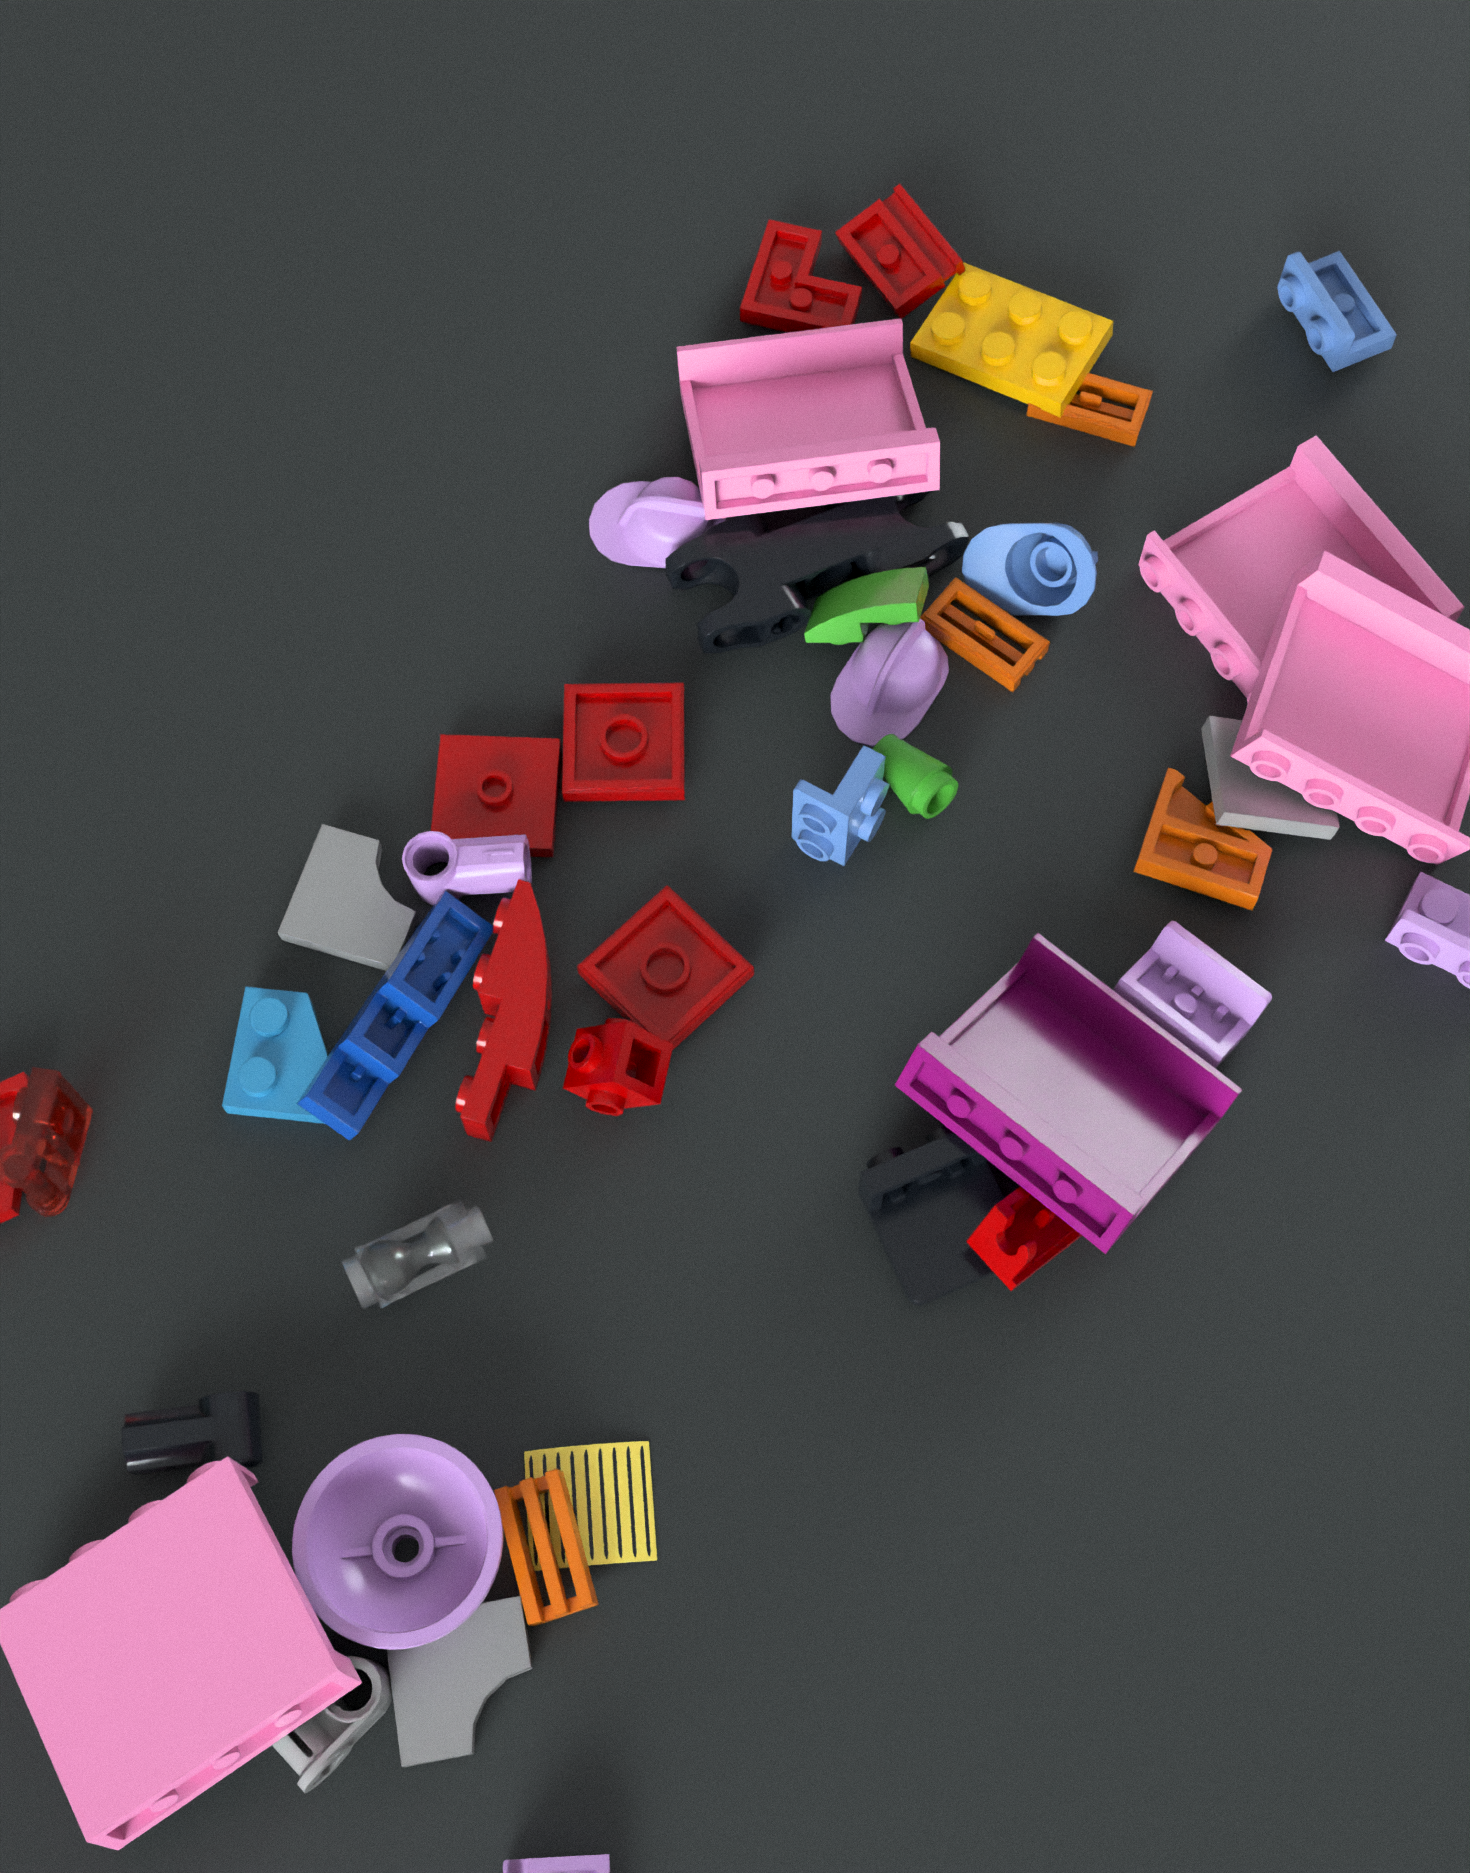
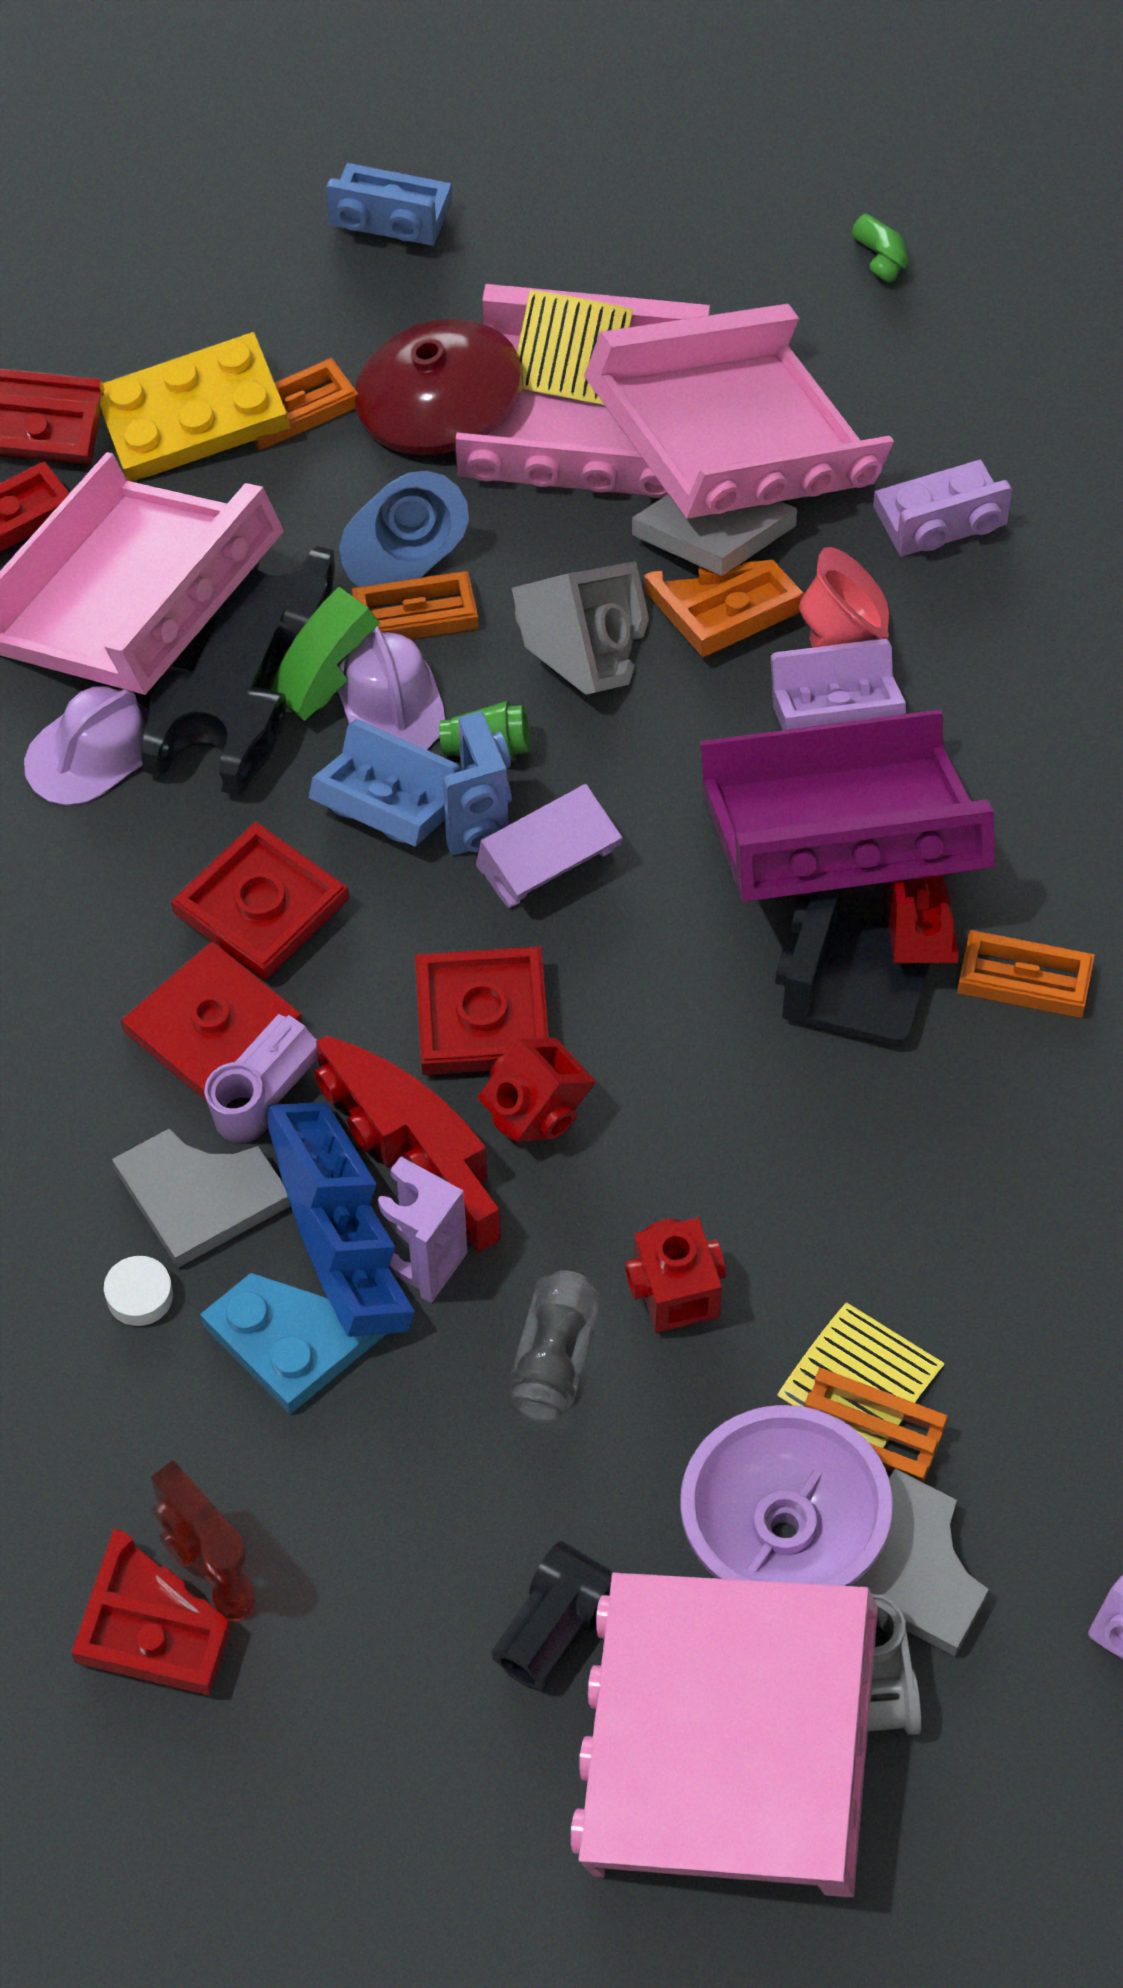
camera: 50 degrees left, 10 degrees down
none -> white tile [104,1256,173,1326]
none -> medium blue bracket [308,719,460,847]
none -> dark red dish [355,319,523,455]
none -> lavender hinge [378,1156,468,1303]
none -> lavender hinge [476,784,623,908]
none -> light grey slope [511,561,649,695]
none -> light yellow sticker [517,290,633,405]
none -> red brick [624,1217,726,1333]
none -> coral piece [799,547,889,648]
none -> orange tile [957,930,1095,1018]

